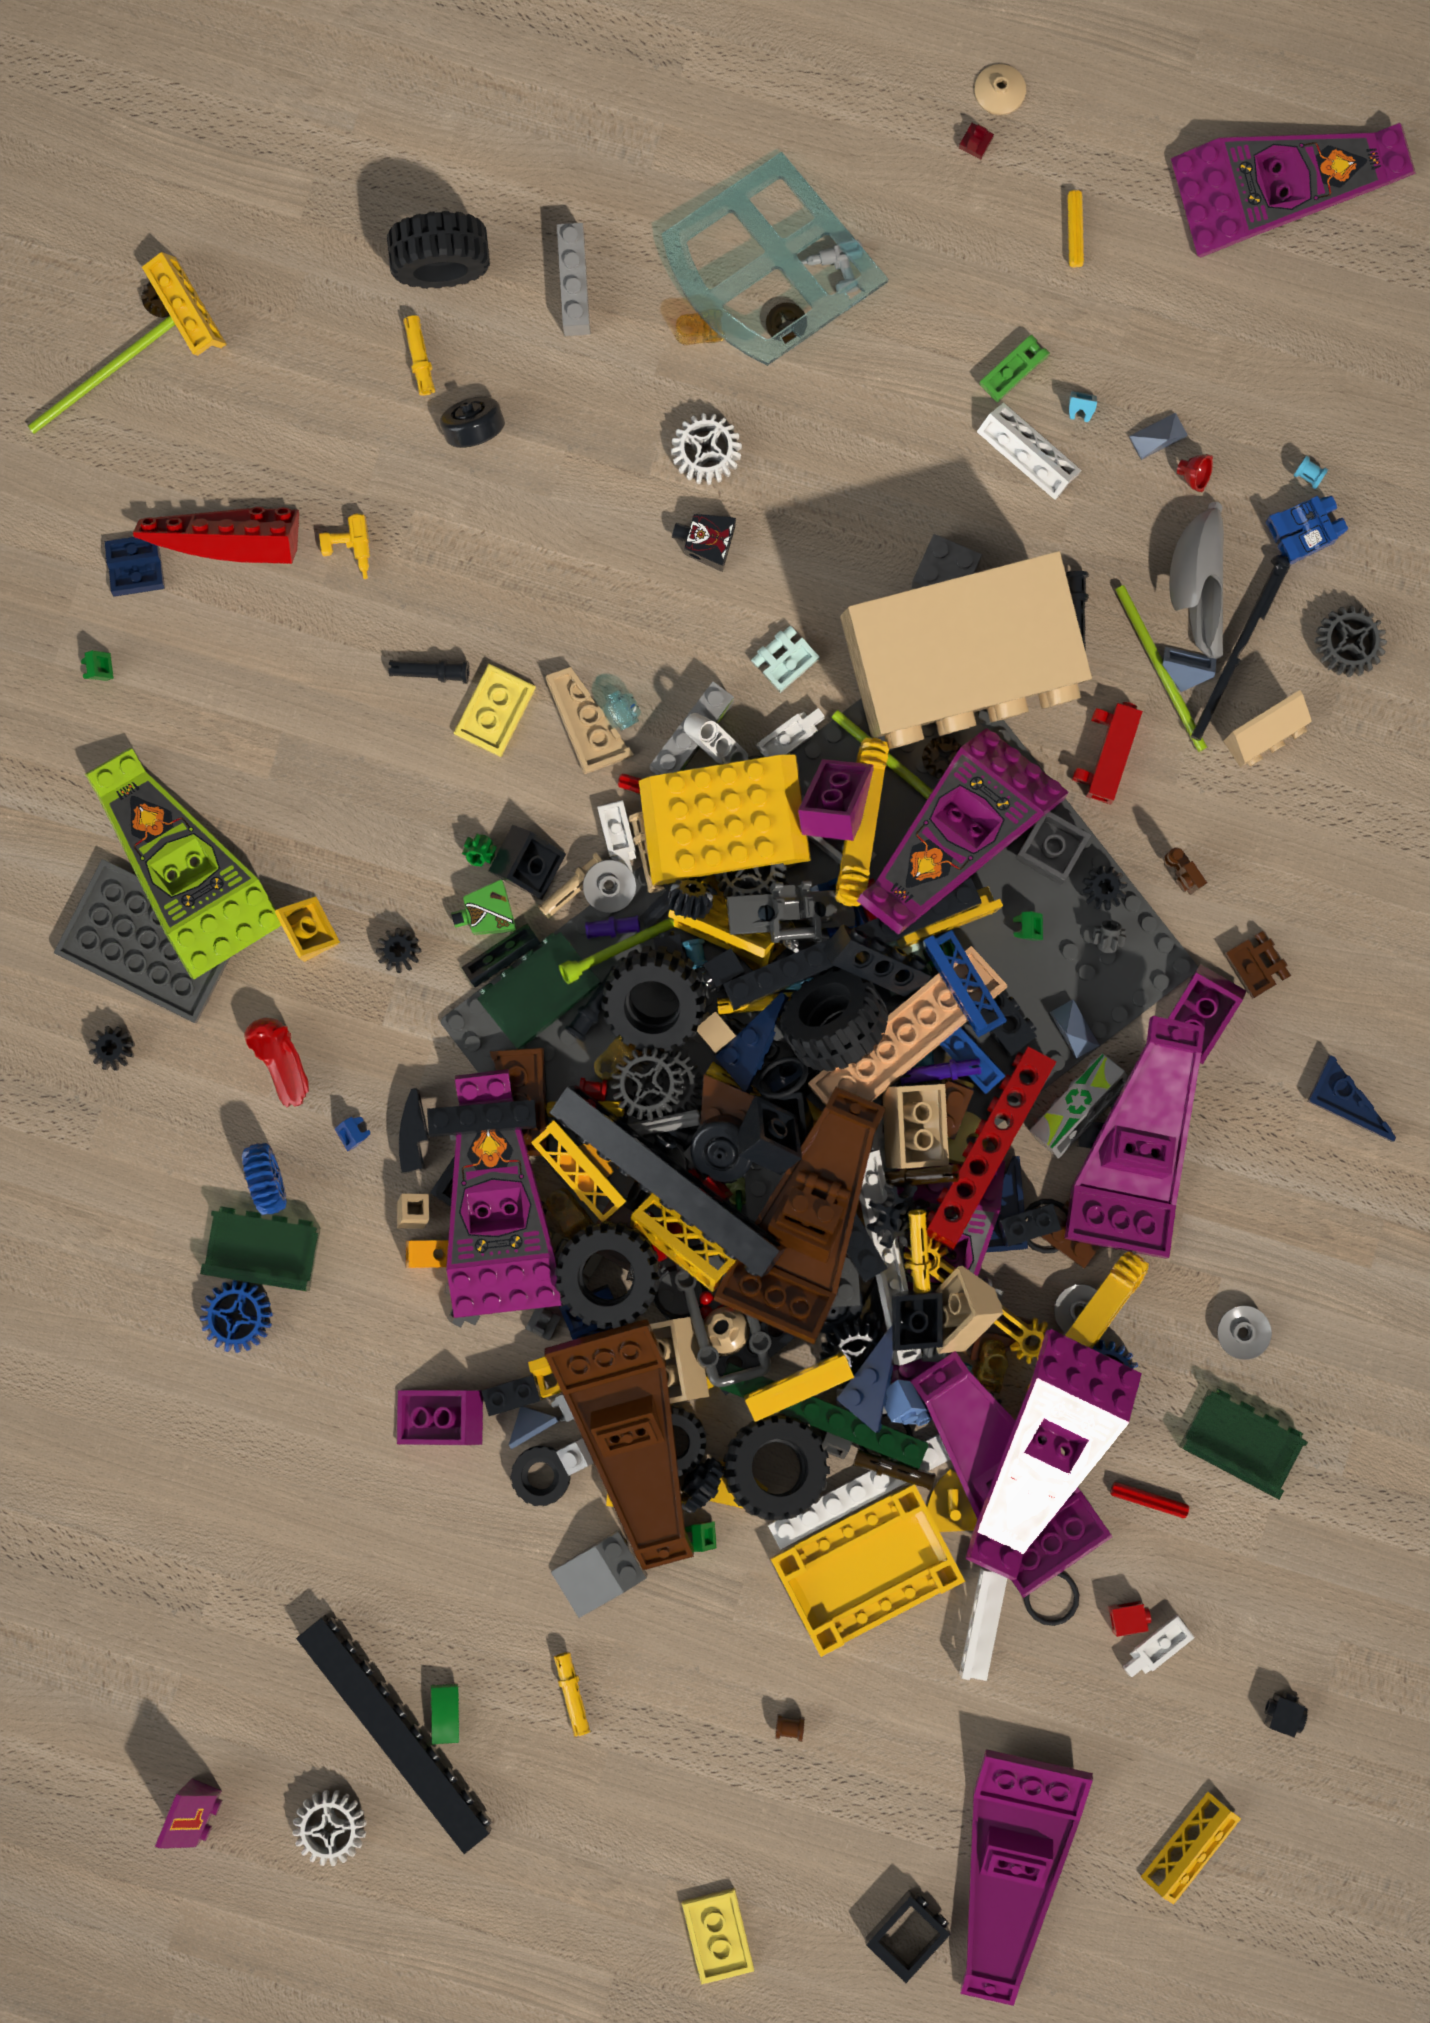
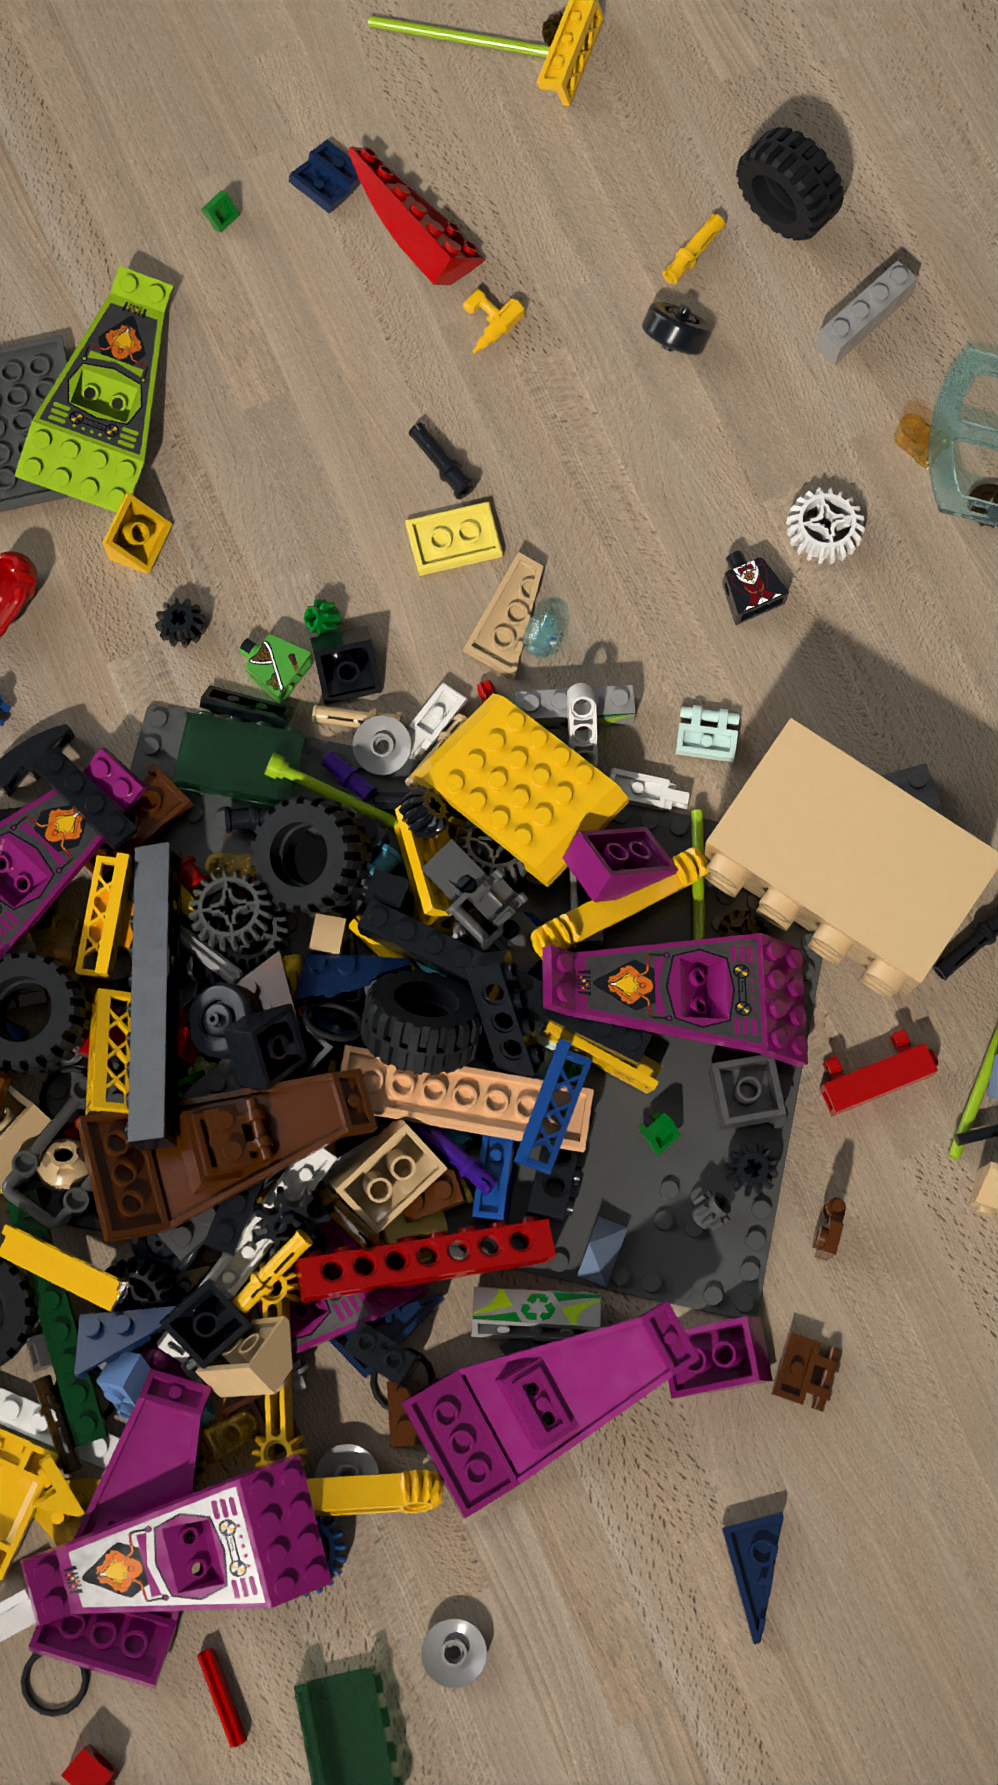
camera: 45 degrees right, 10 degrees down
none -> yellow slope [32,1453,85,1517]

